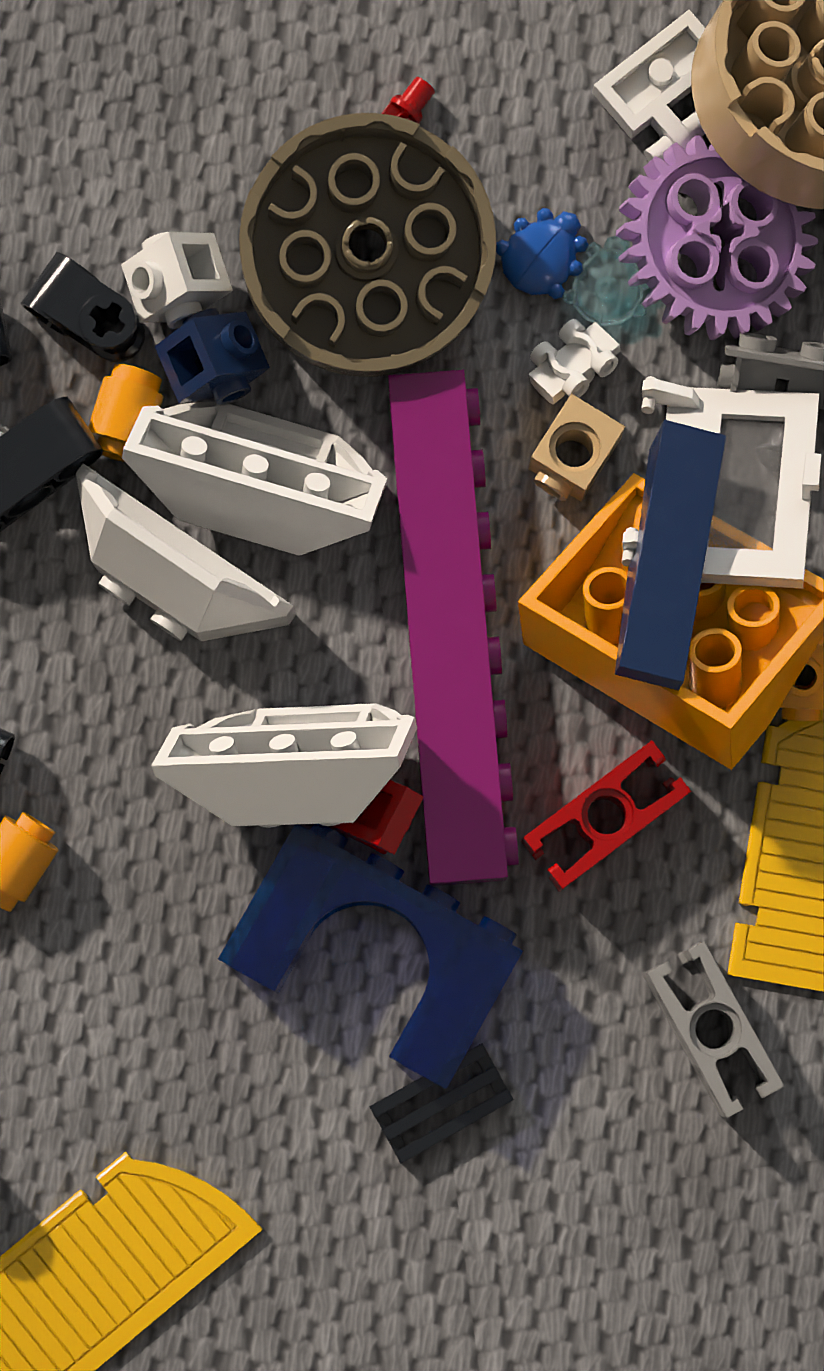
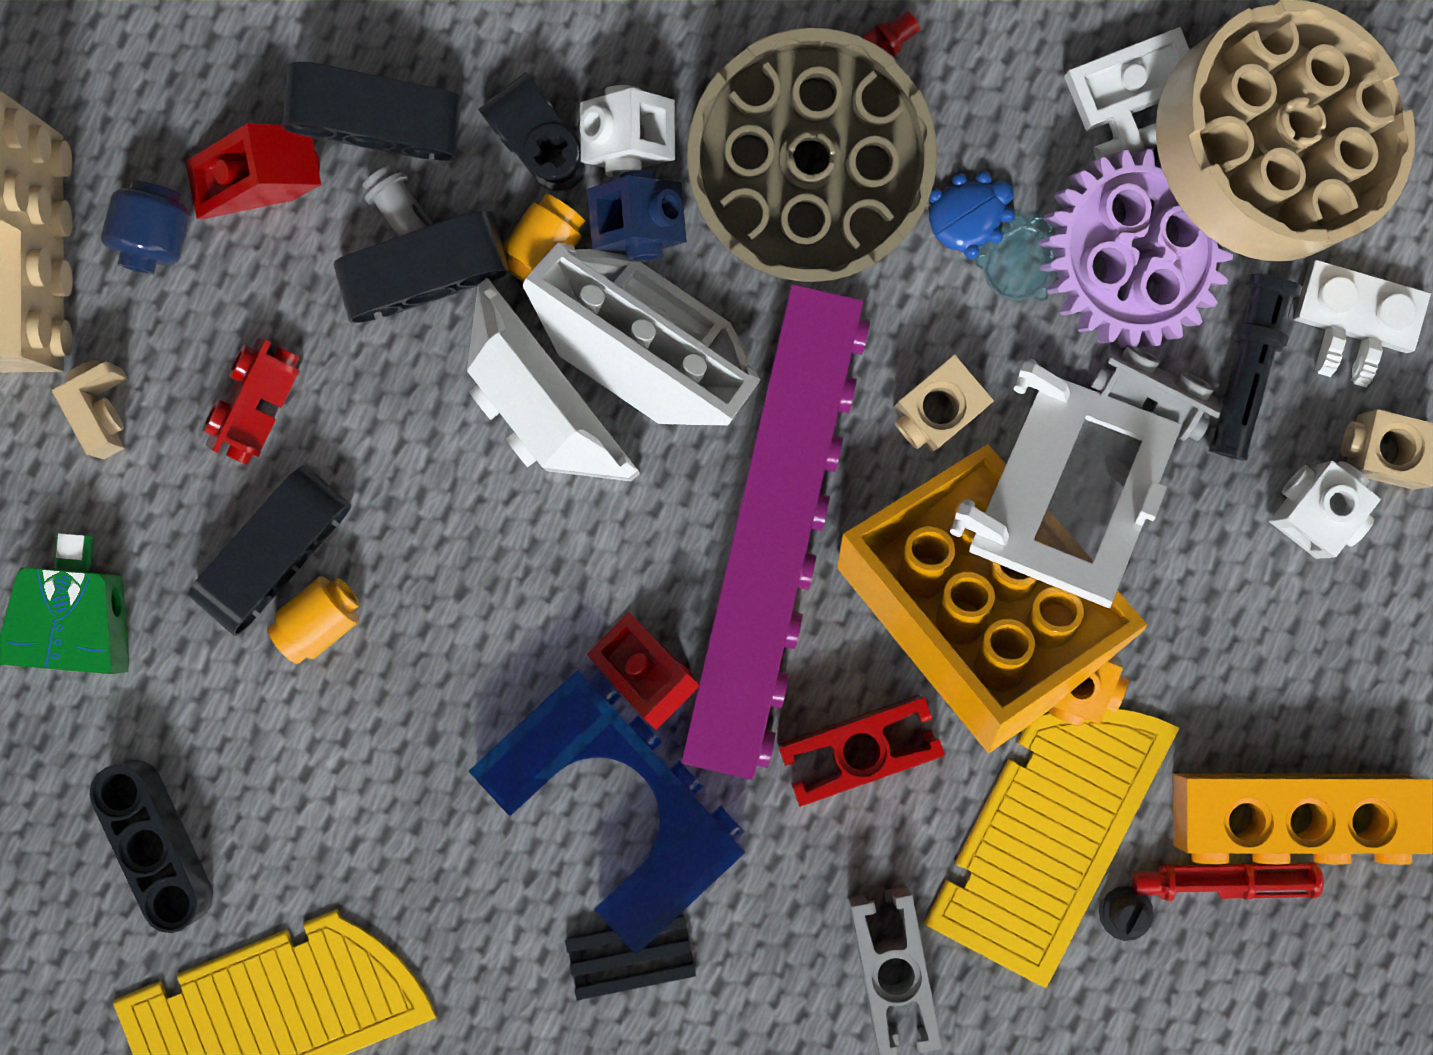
camera: 15 degrees right, 5 degrees up
white wedge [151,704,417,828] -> none
white piece [529,319,621,405] -> none
dark blue slope [615,419,726,691] -> none

